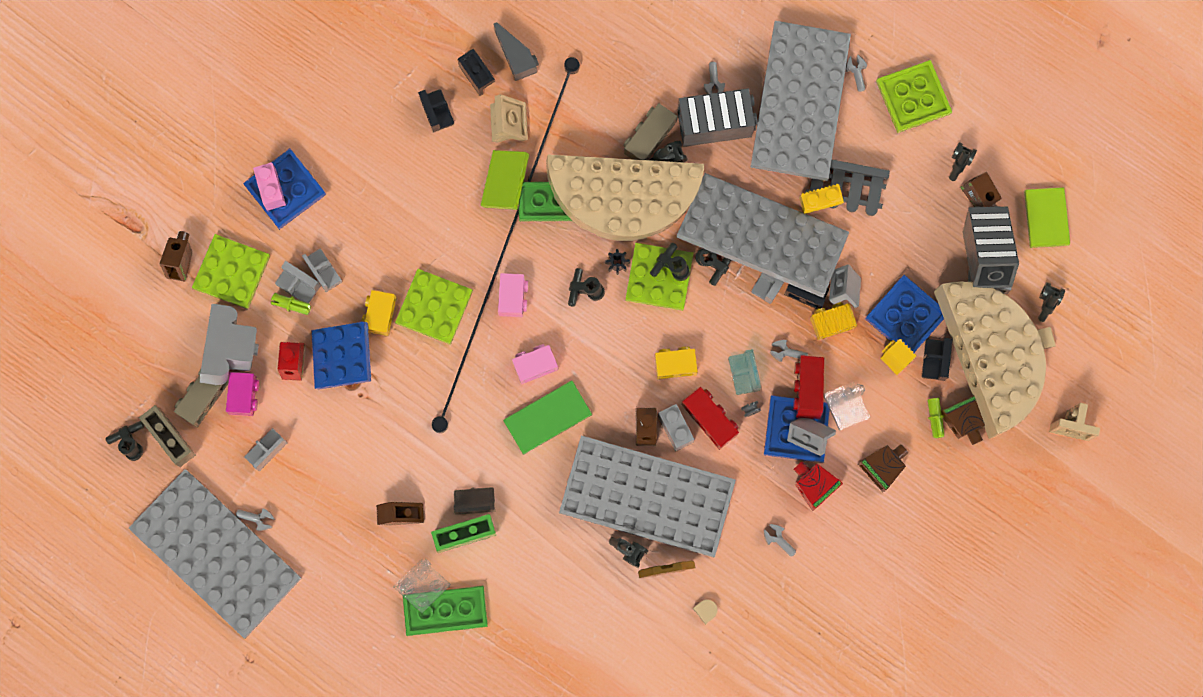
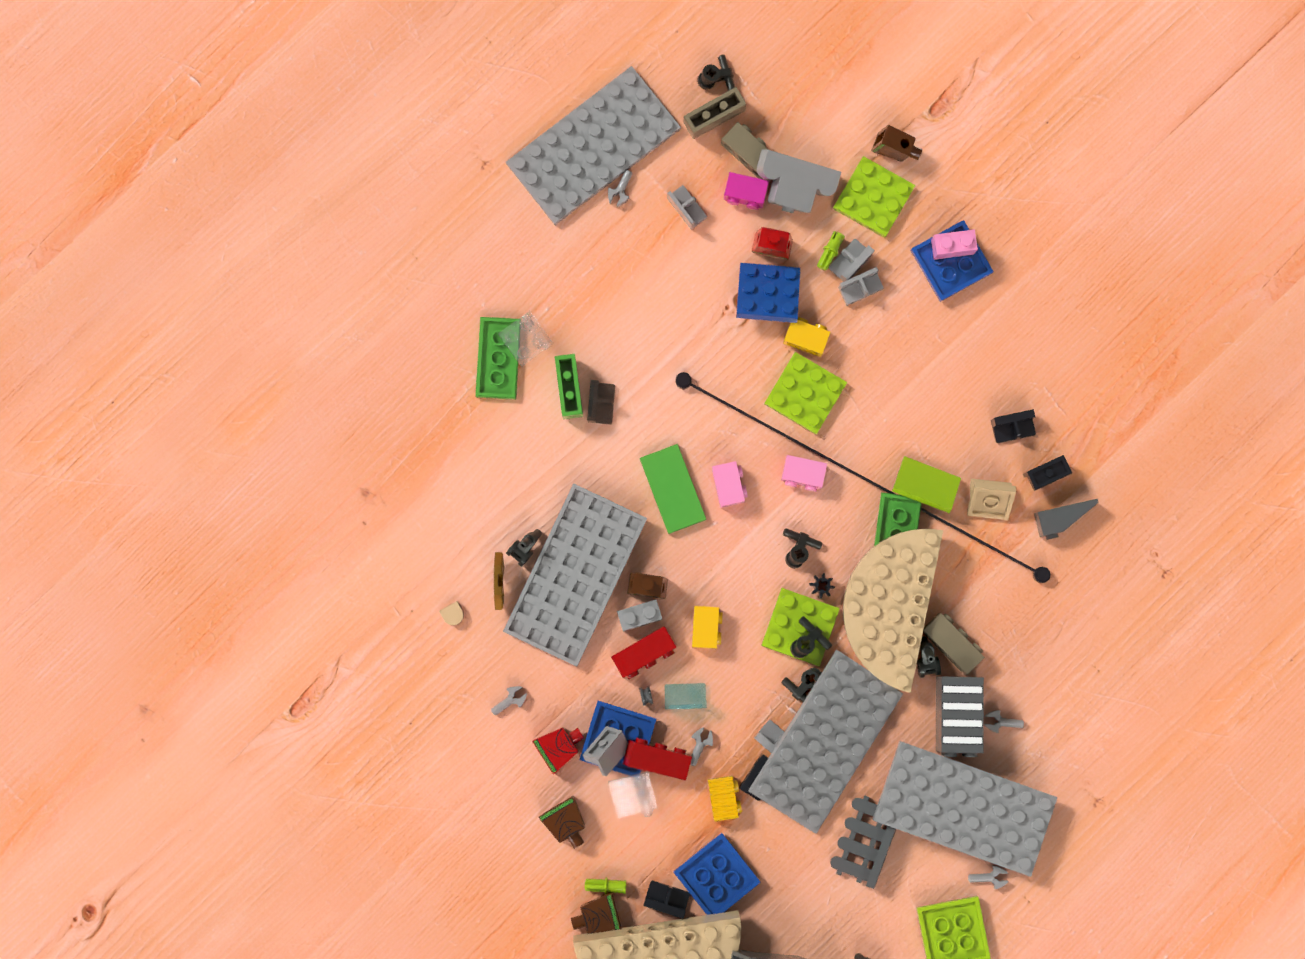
camera: 105 degrees right, 5 degrees up
reddish brown slope [376,502,424,525] -> none
yellow brick [799,184,844,214] -> none
light grey panel [829,264,861,308] -> none
yellow brick [880,339,916,375] -> none

